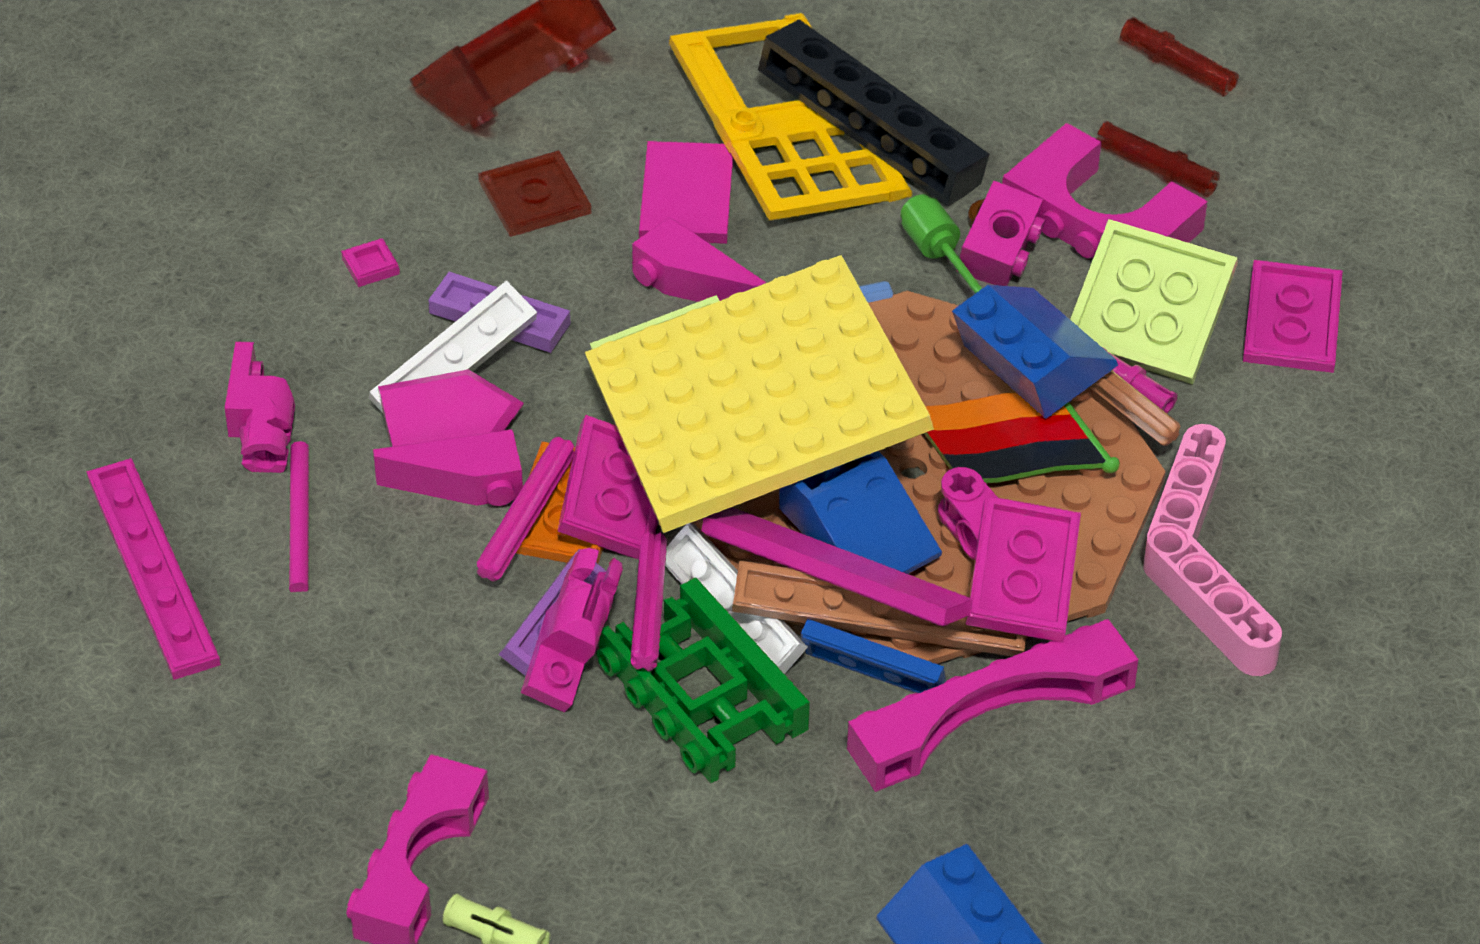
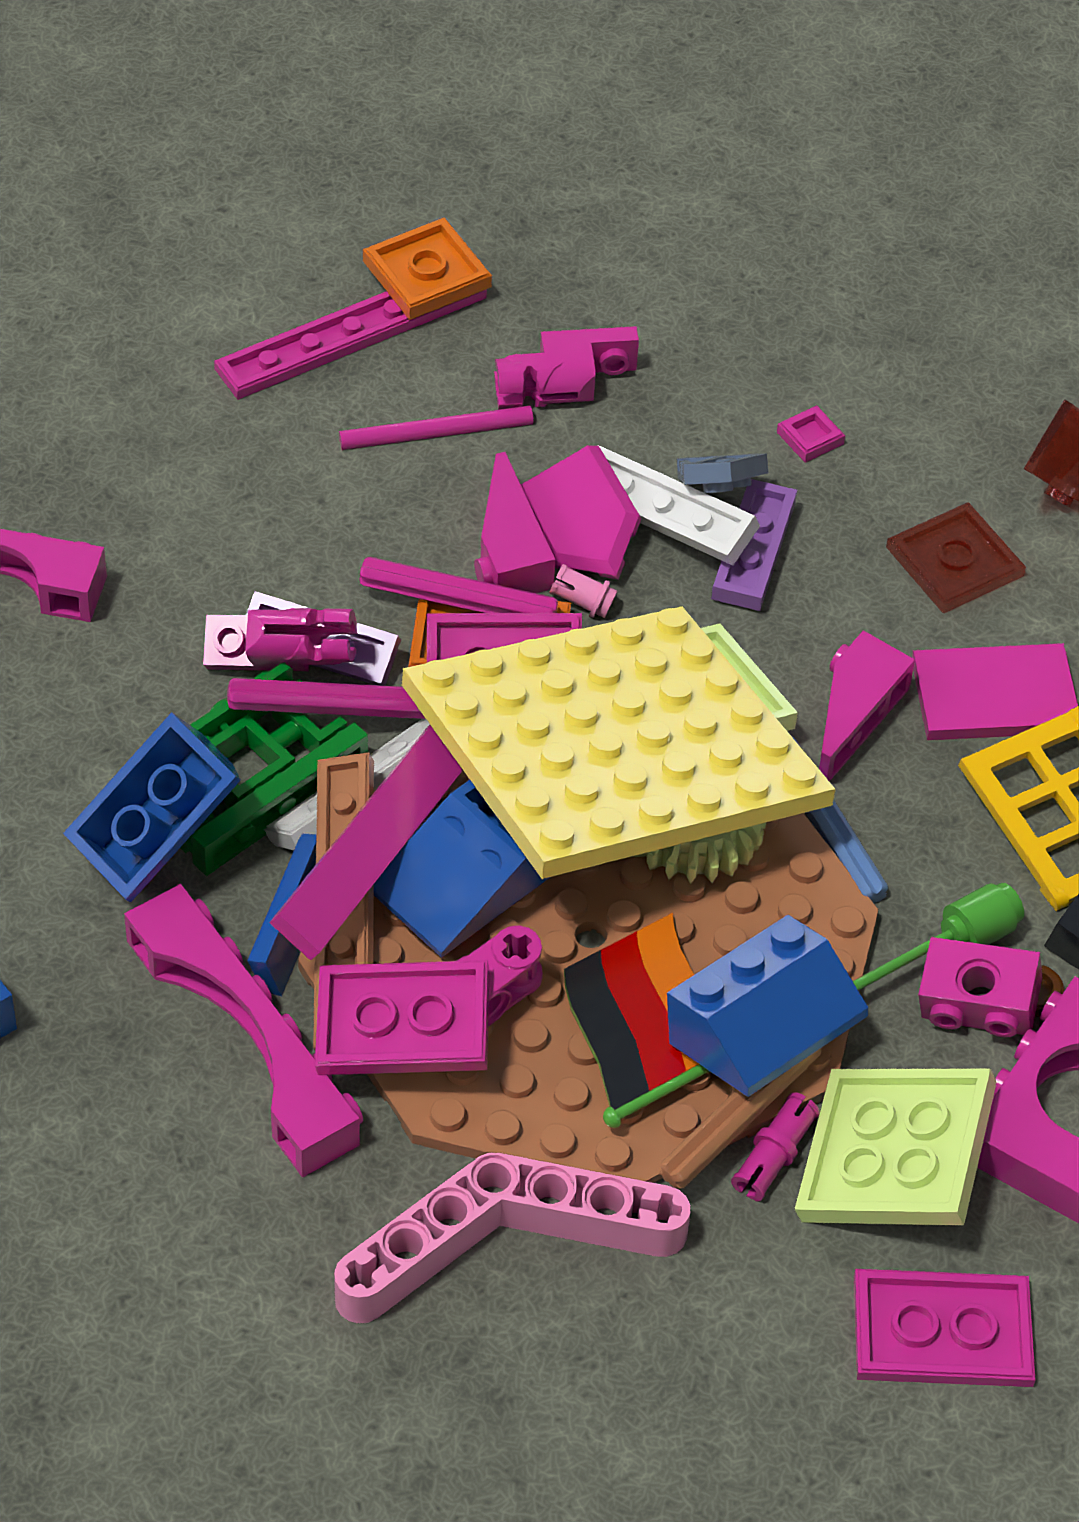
camera: 80 degrees right, 5 degrees up
none -> blue slope [63,712,241,902]
none -> orange tile [363,217,492,320]
none -> bright pink pin [549,564,617,618]
none -> sand blue wing [677,453,768,493]

